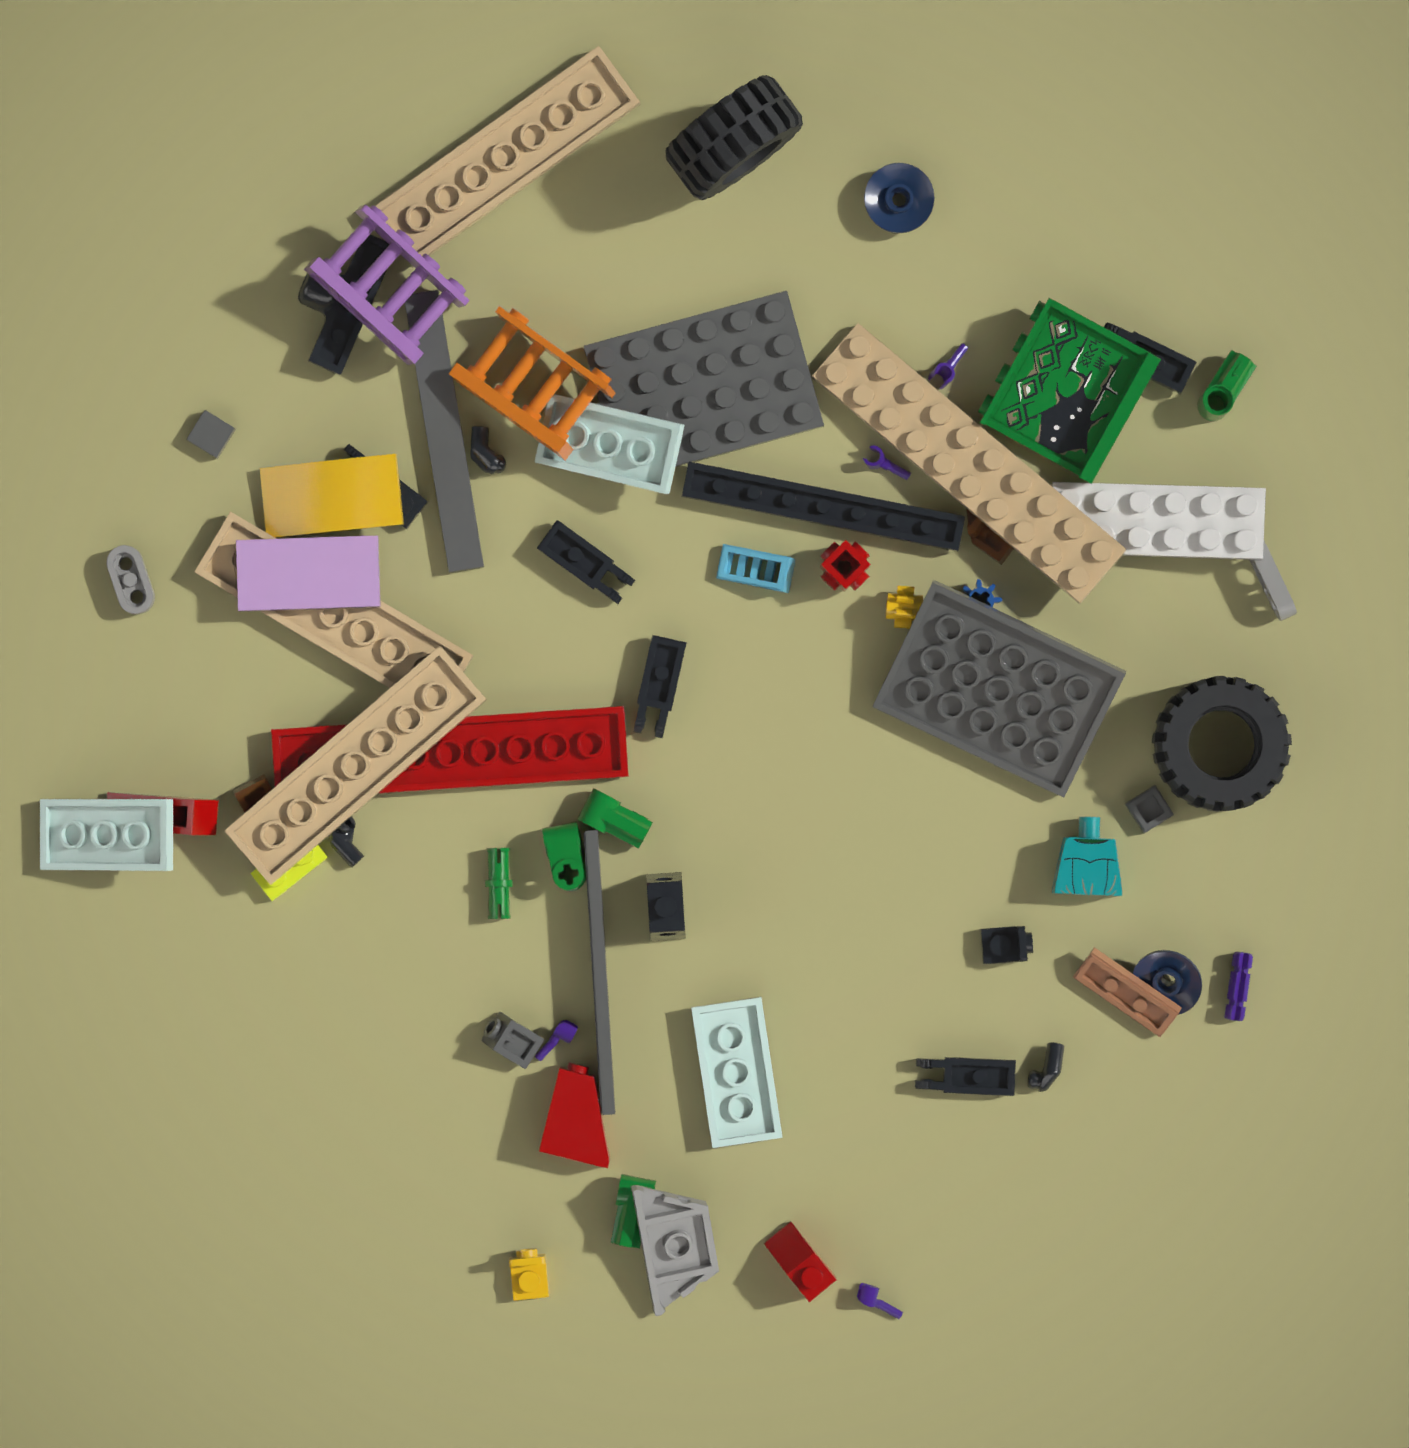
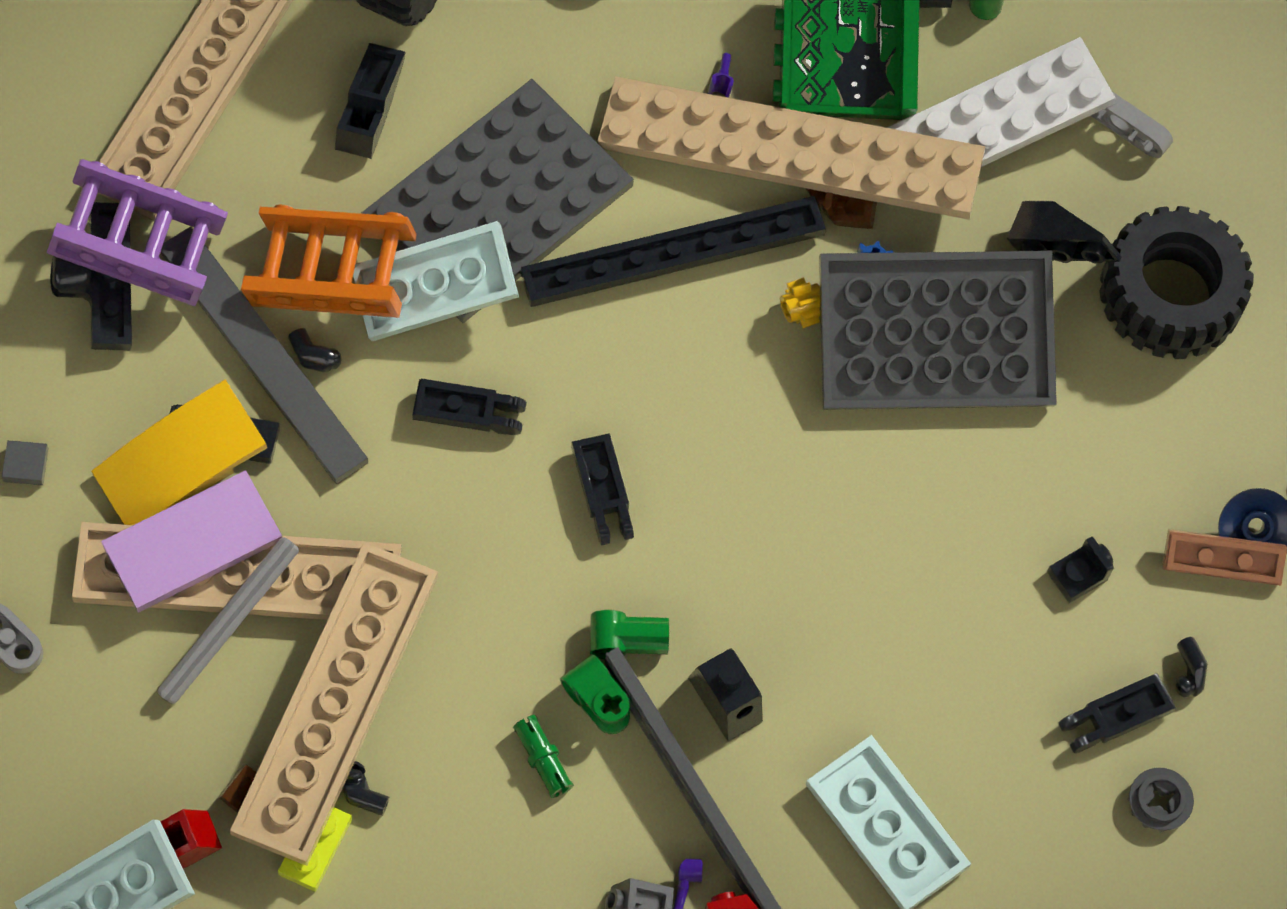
camera: 30 degrees left, 20 degrees down
red plate [271,706,629,794] -> none
medium azure slope [716,544,796,593] -> none
red brick [820,540,871,592] -> none
dark purple hand [863,445,911,480] -> none
teal torso [1052,817,1122,896] -> none
dark grey tile [1125,785,1174,834] -> none
none -> light grey axle [157,537,299,704]
none -> black slope [335,43,406,159]
none -> black slope [1007,201,1122,264]
none -> dark grey gear [1128,768,1194,833]

